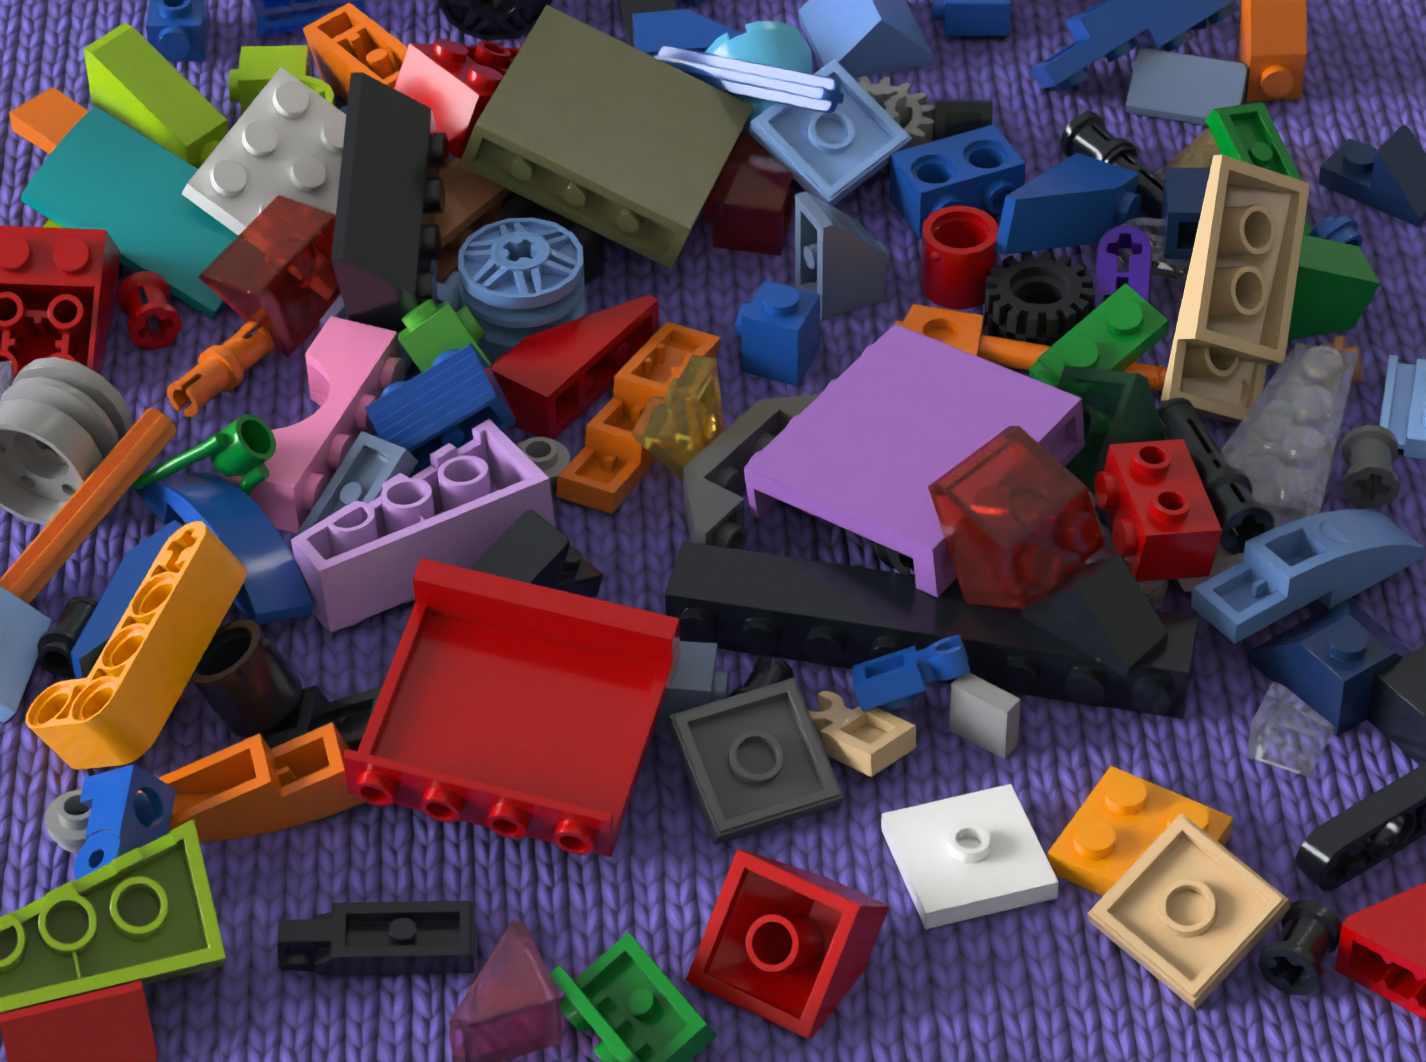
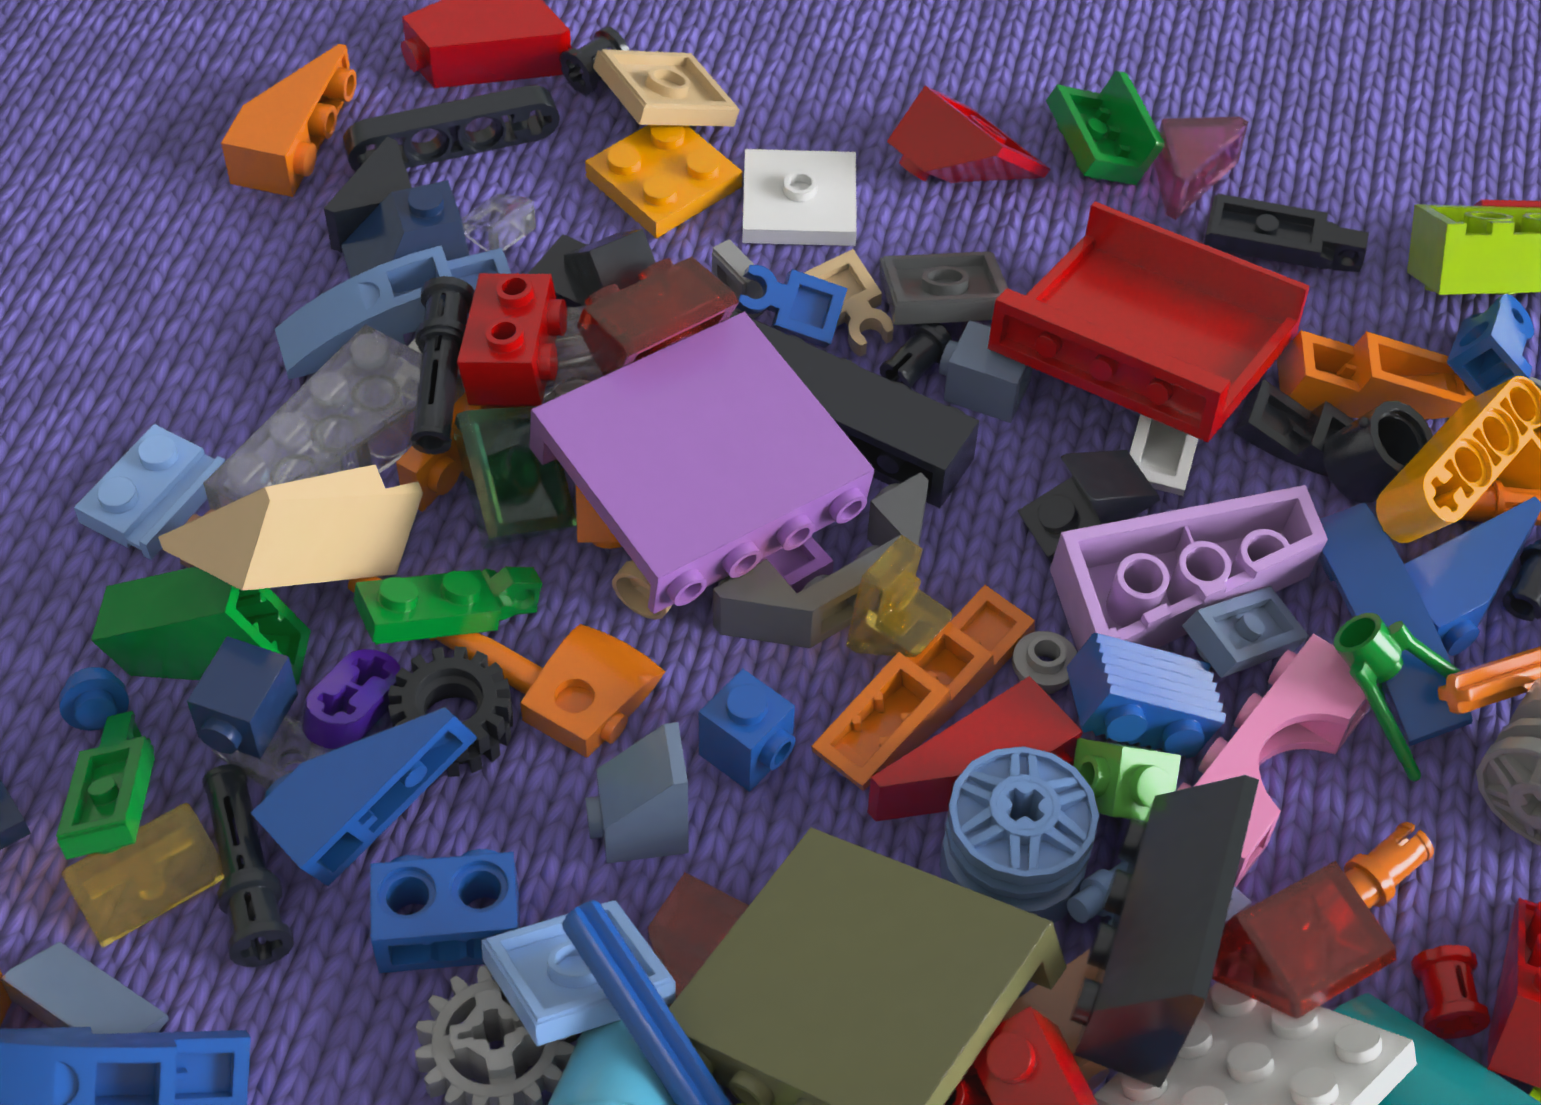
camera: 165 degrees left, 10 degrees up
red piece [920,206,999,309] -> none
black tile [934,99,993,141] -> none
dark grey bush [1342,425,1400,508] -> none

